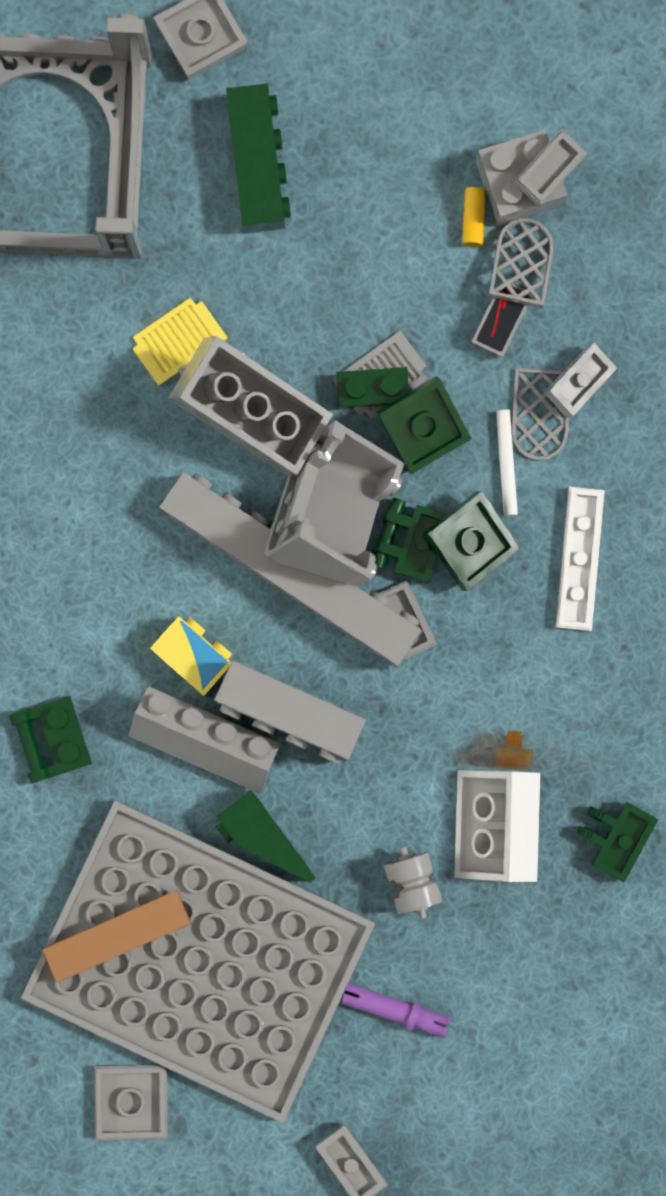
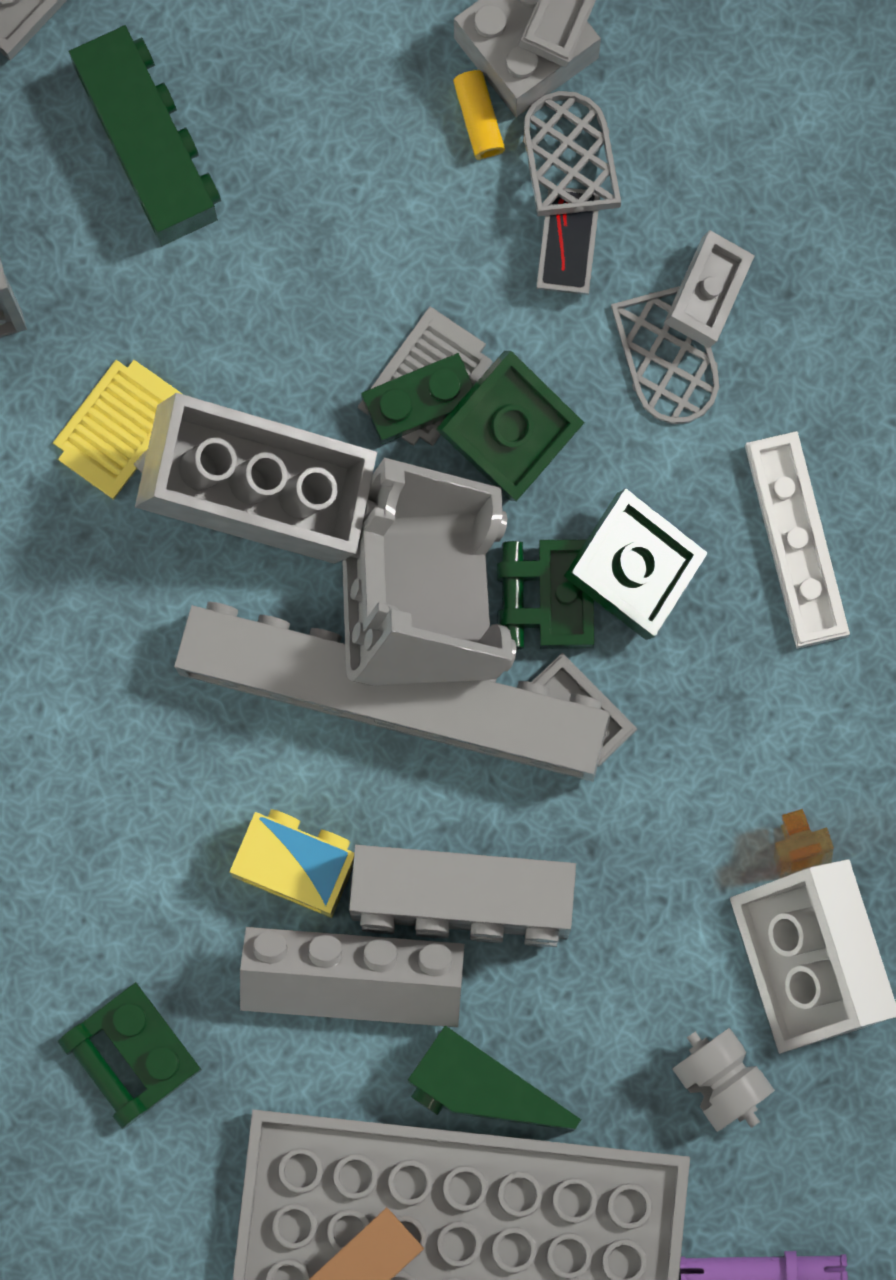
camera: 15 degrees left, 5 degrees down
white bar [496,410,518,516] -> none

